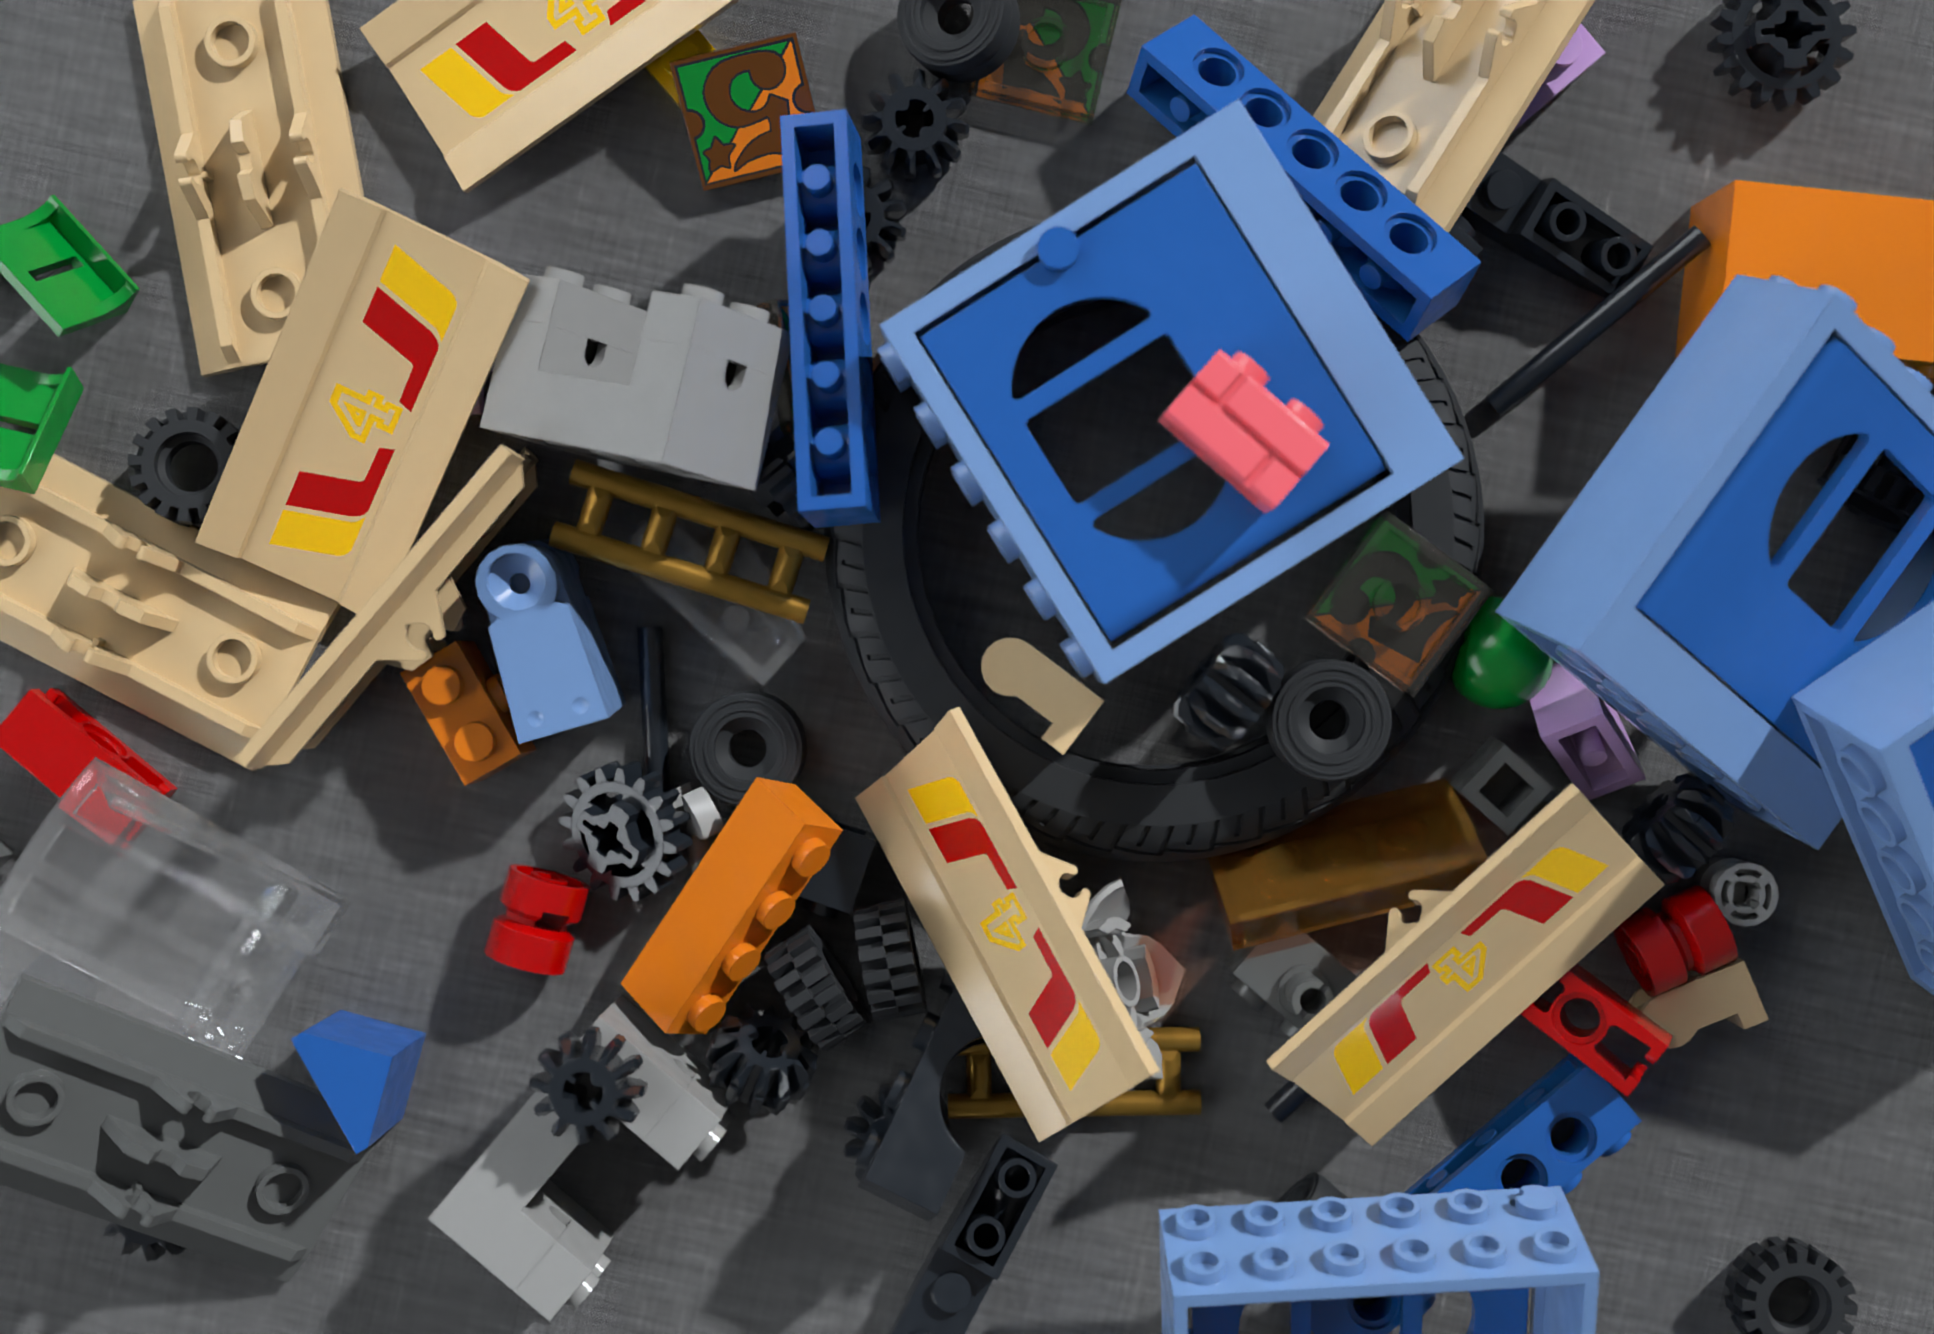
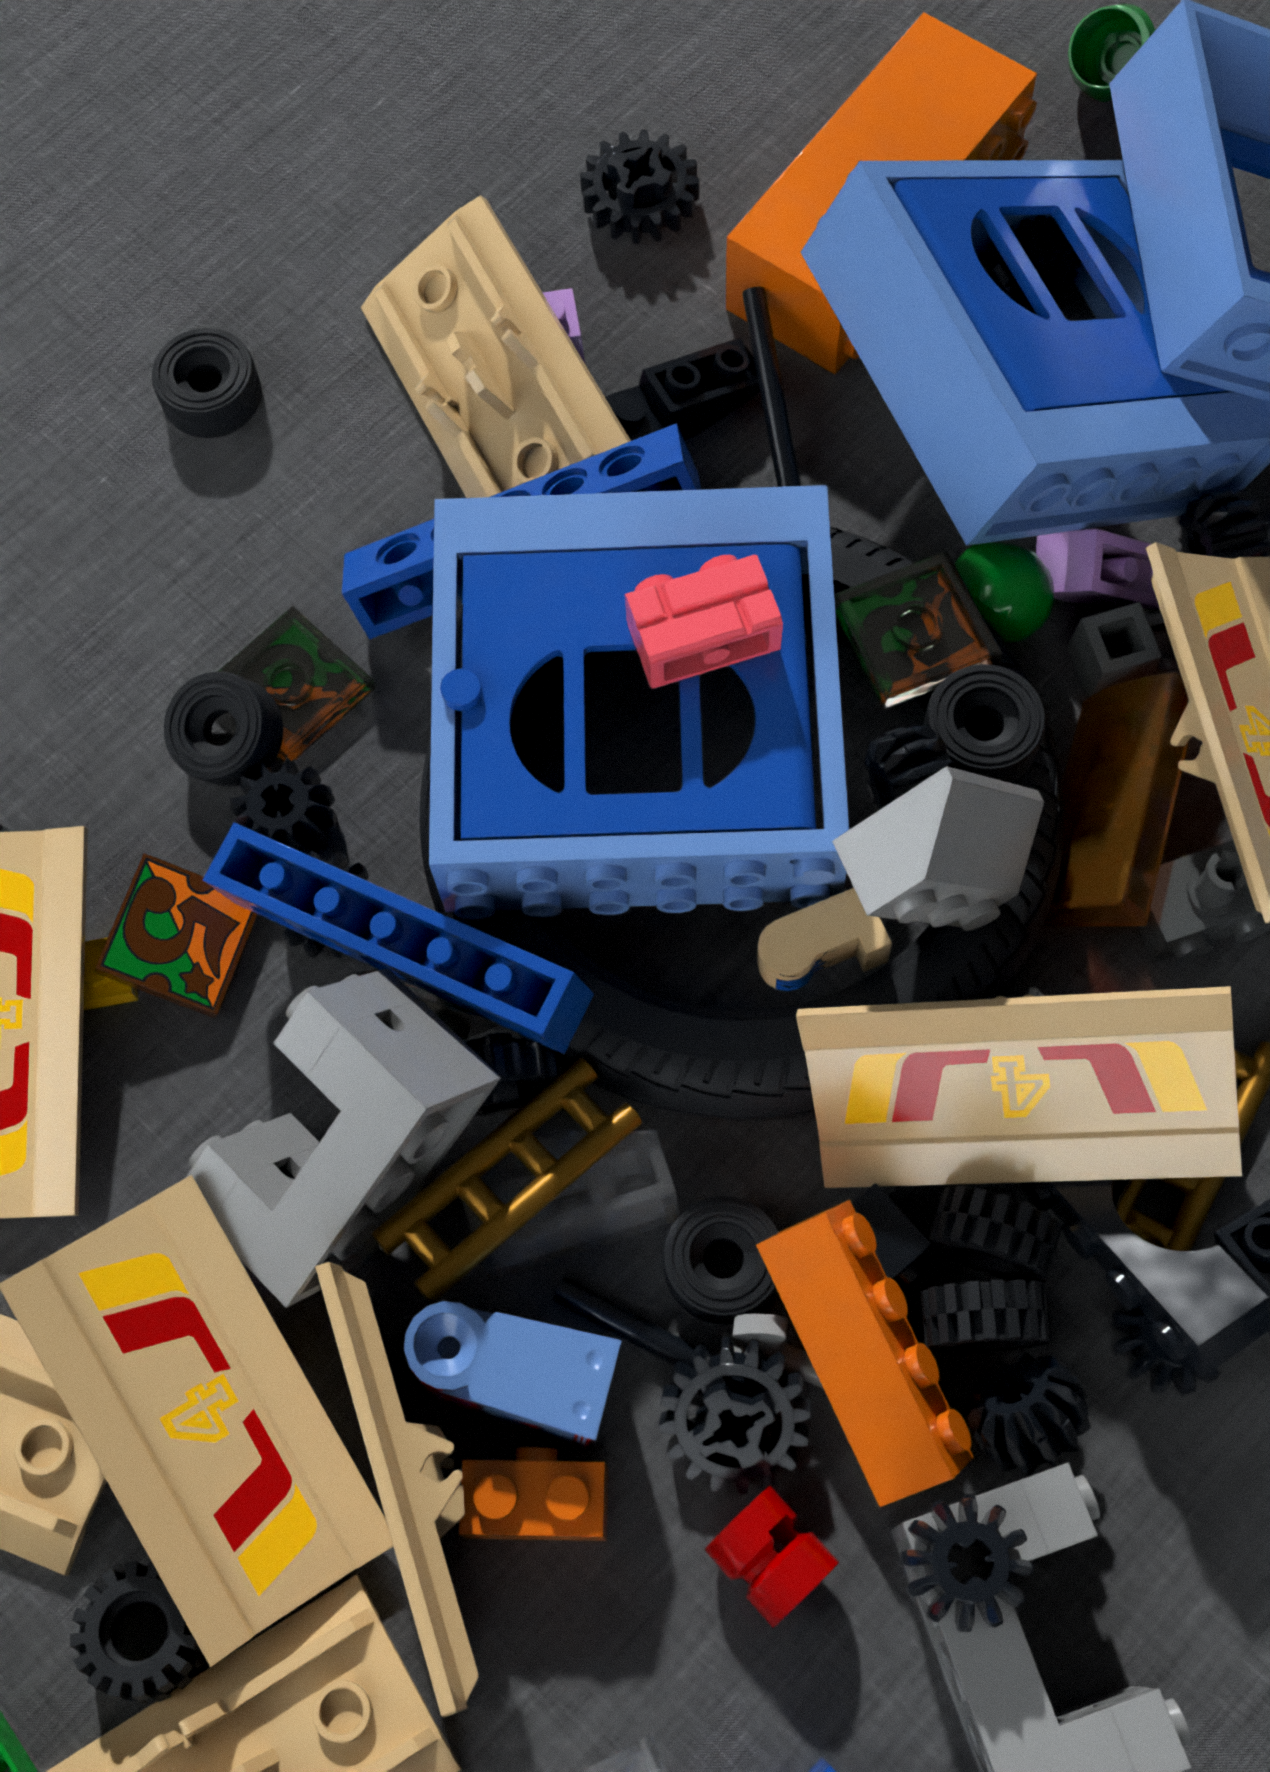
camera: 60 degrees left, 20 degrees down
none -> light grey slope [832,766,1044,931]

